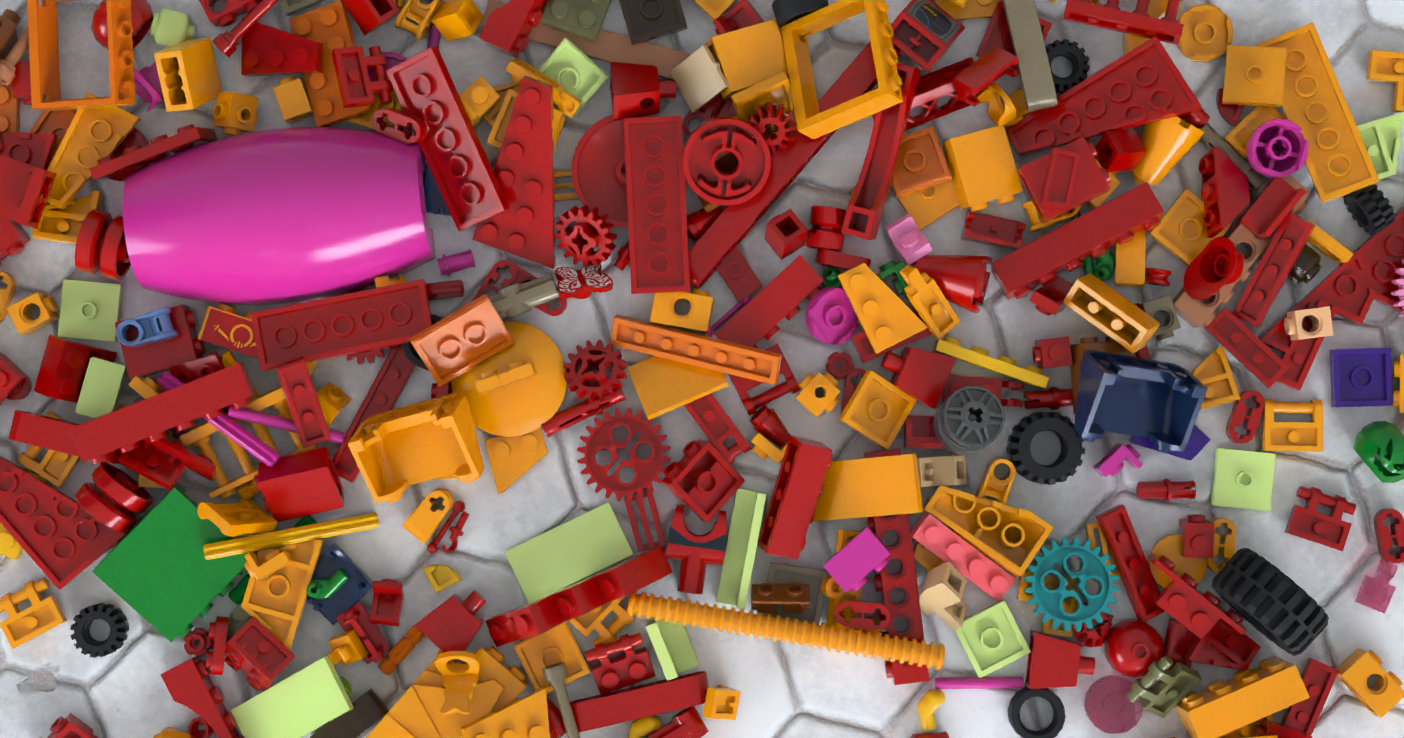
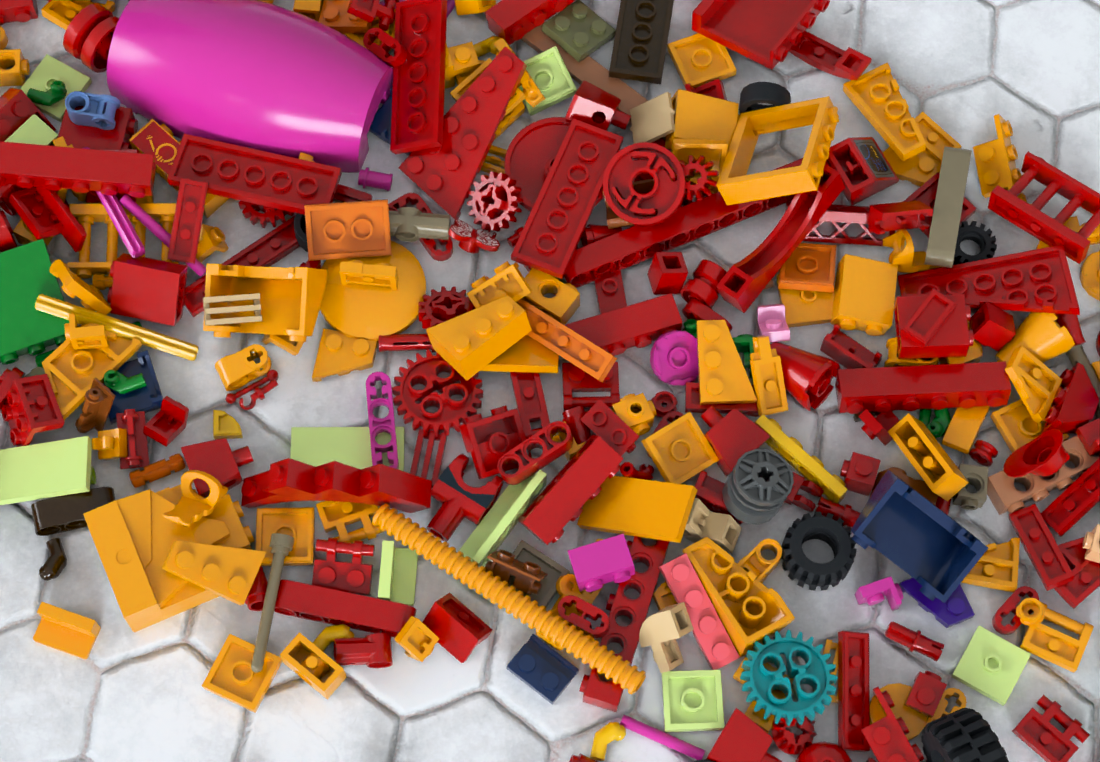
camera: 25 degrees right, 20 degrees down
none -> green arm [27,81,67,106]
none -> dark orange hinge [75,378,115,433]
none -> tan tile [203,293,262,326]
none -> dark pink beam [366,372,399,469]
none -> red panel [422,593,493,663]
none -> light orange wedge [426,295,532,380]
none -> light orange bracket [467,261,532,308]
none -> yellow arm [473,36,500,57]
none -> red beam [498,421,573,485]
none -> dark blue plate [507,634,579,705]
none -> red hinge [580,399,639,456]
none -> red arm [620,462,654,480]
none -> light orange wing [1005,346,1063,423]
none -> light orange plate [1016,598,1045,626]

